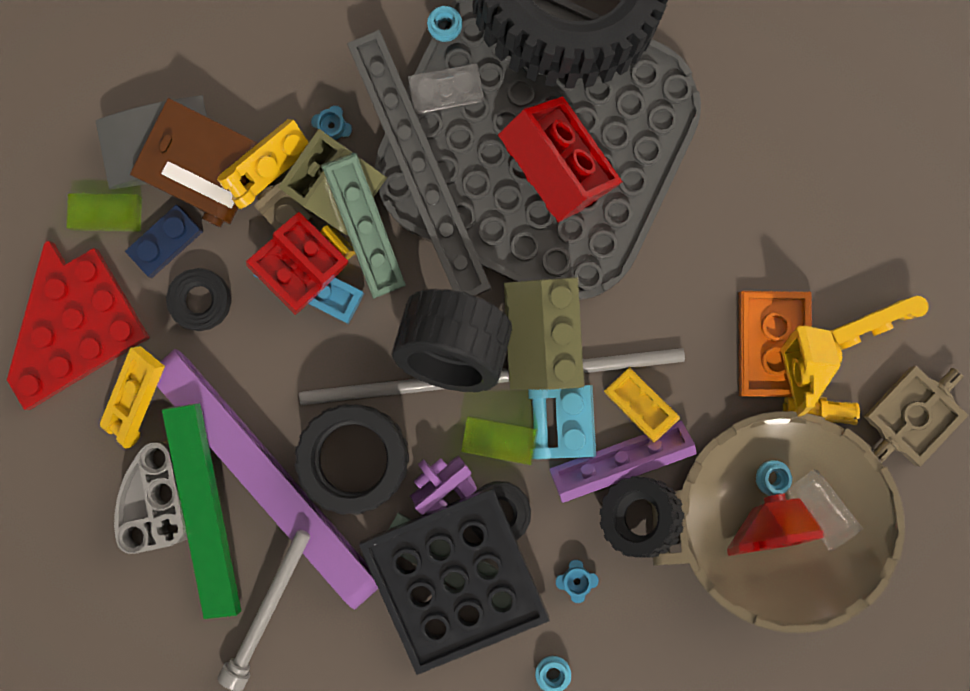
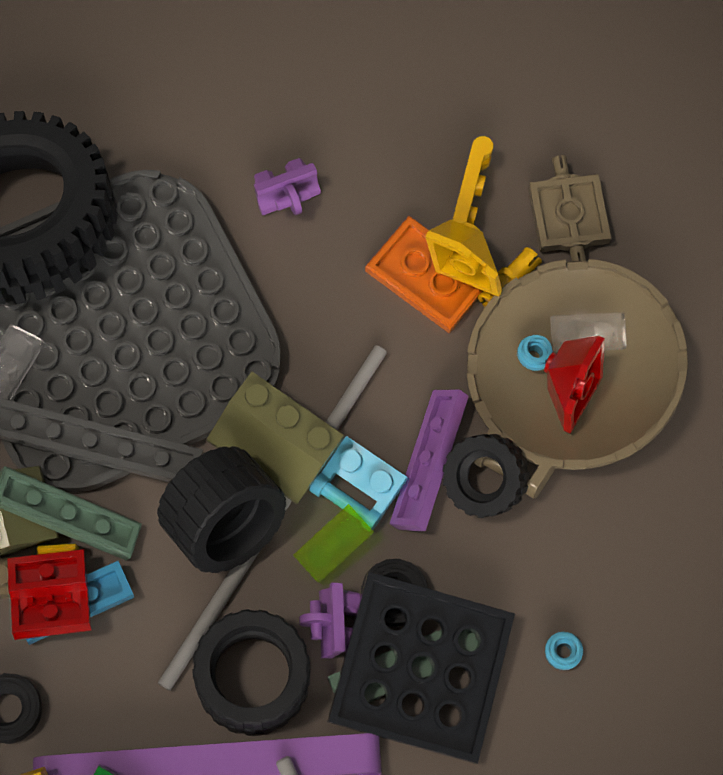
camera: 60 degrees left, 15 degrees down
red slope [498,96,623,222] -> none
dark azure plate [556,560,598,603] -> none
yellow plate [604,367,680,443] -> none
none -> medium lavender hips [254,158,321,216]

